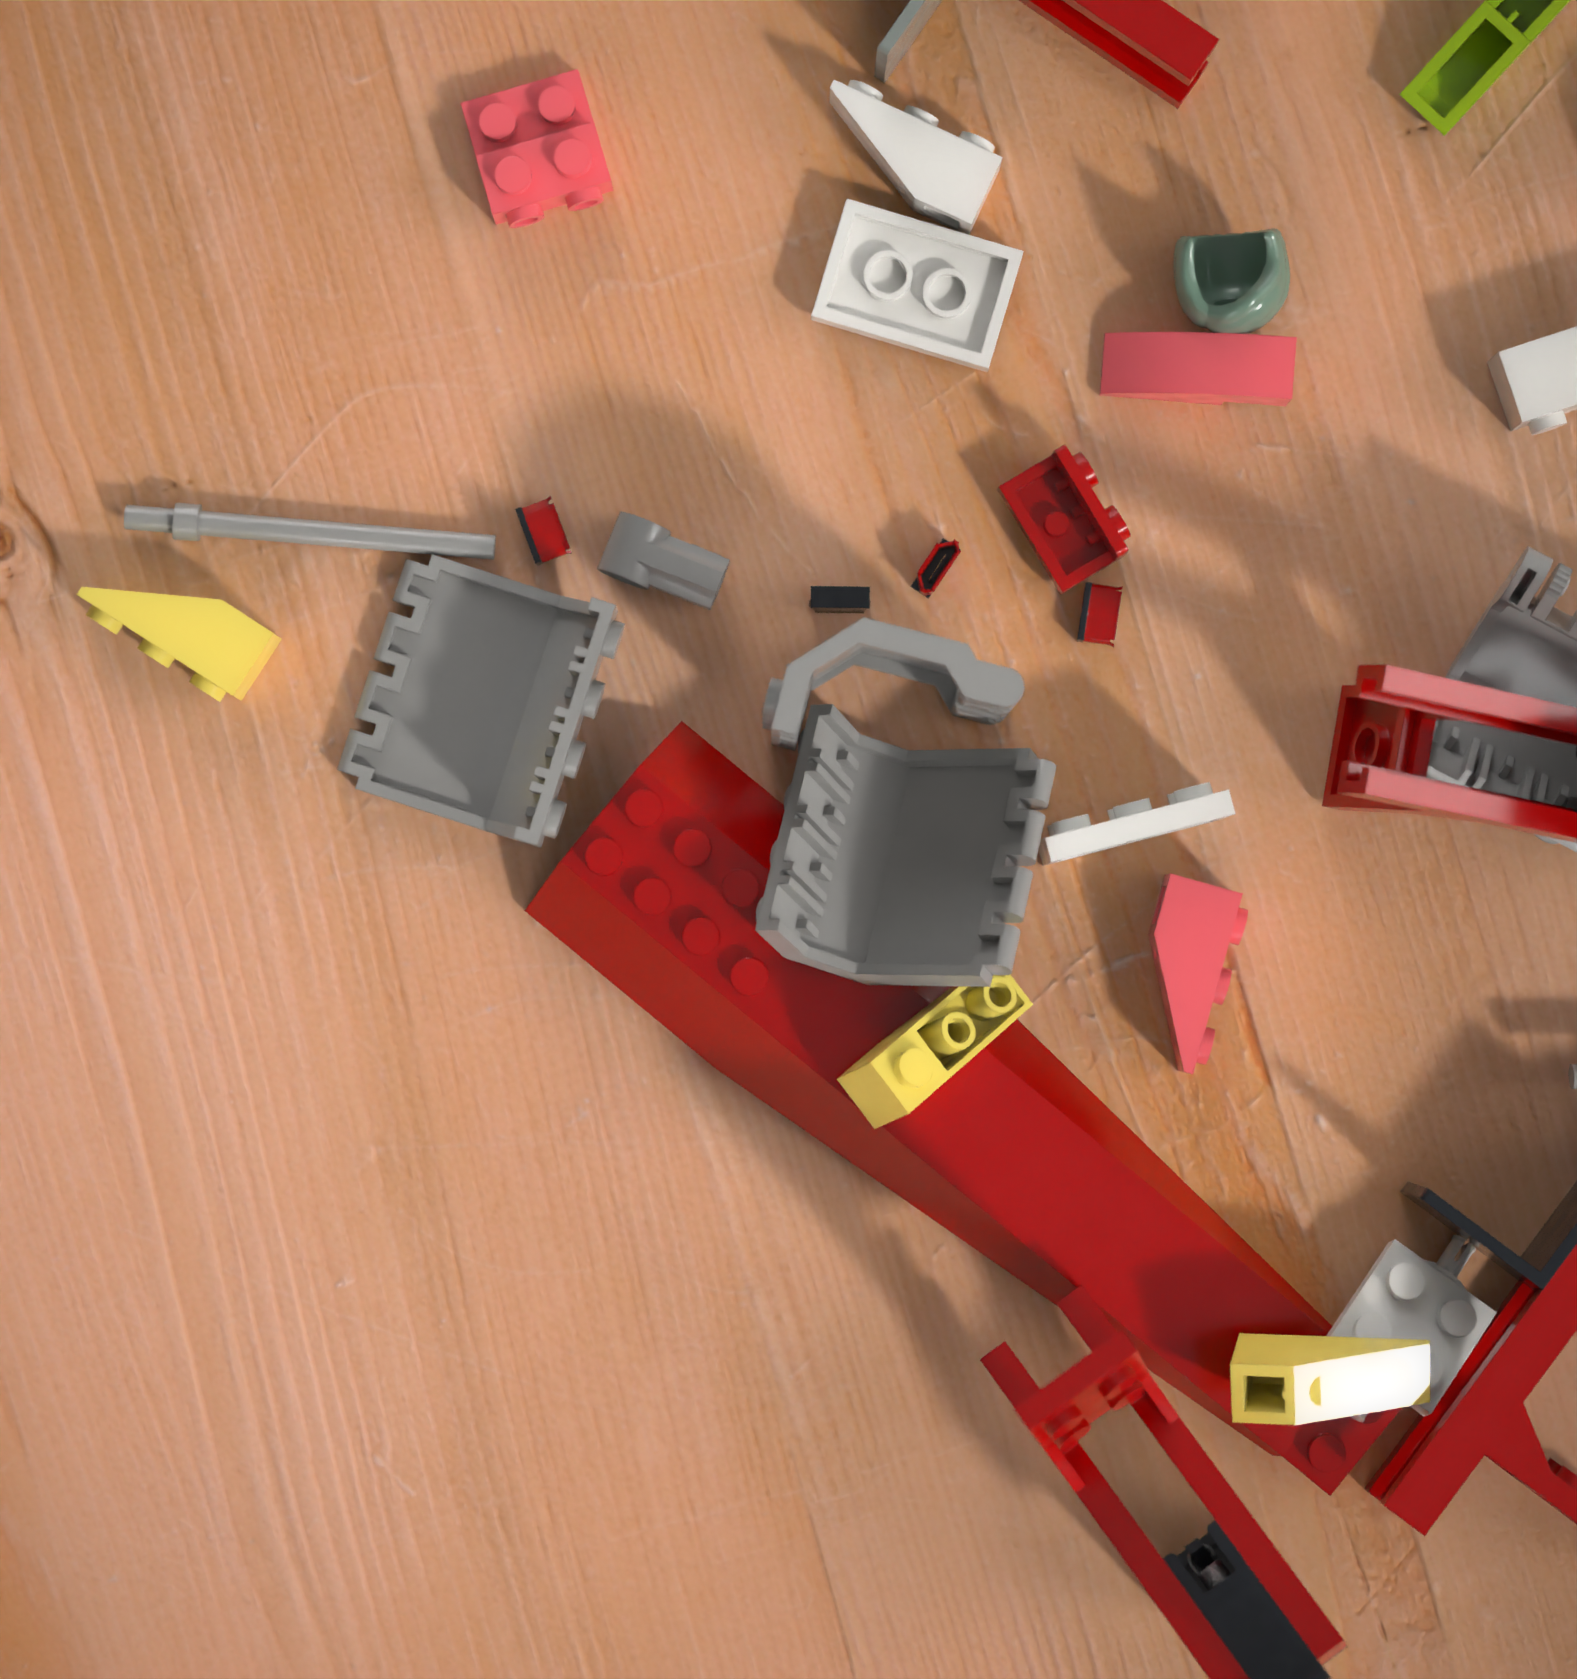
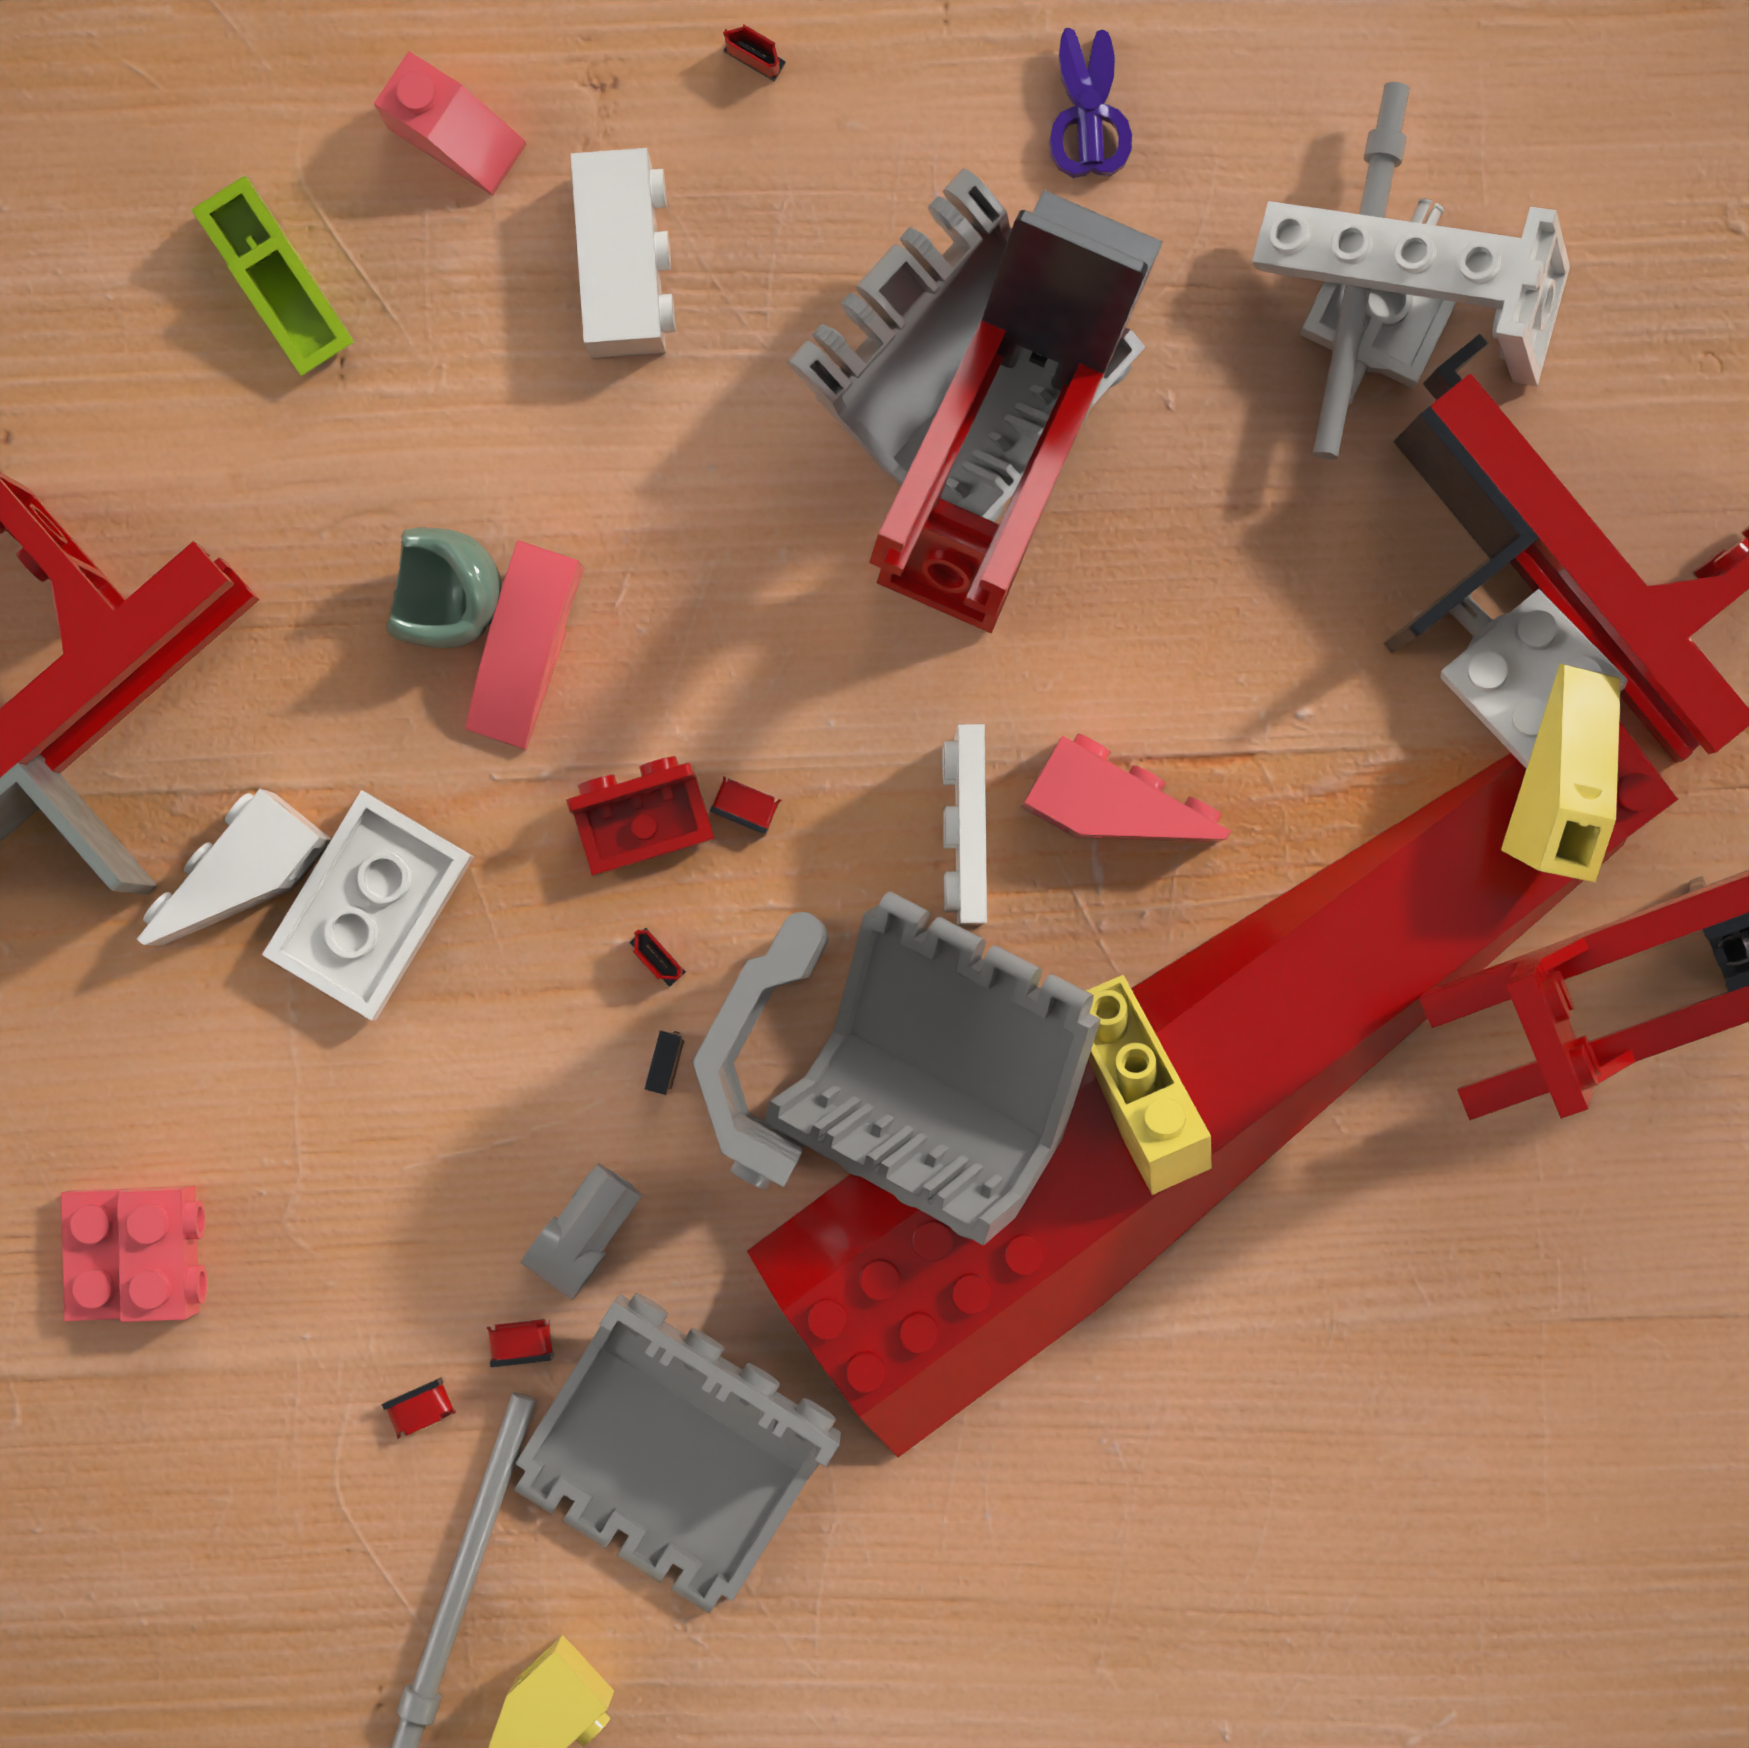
camera: 70 degrees left, 0 degrees up
none -> red piece [381,1377,456,1439]

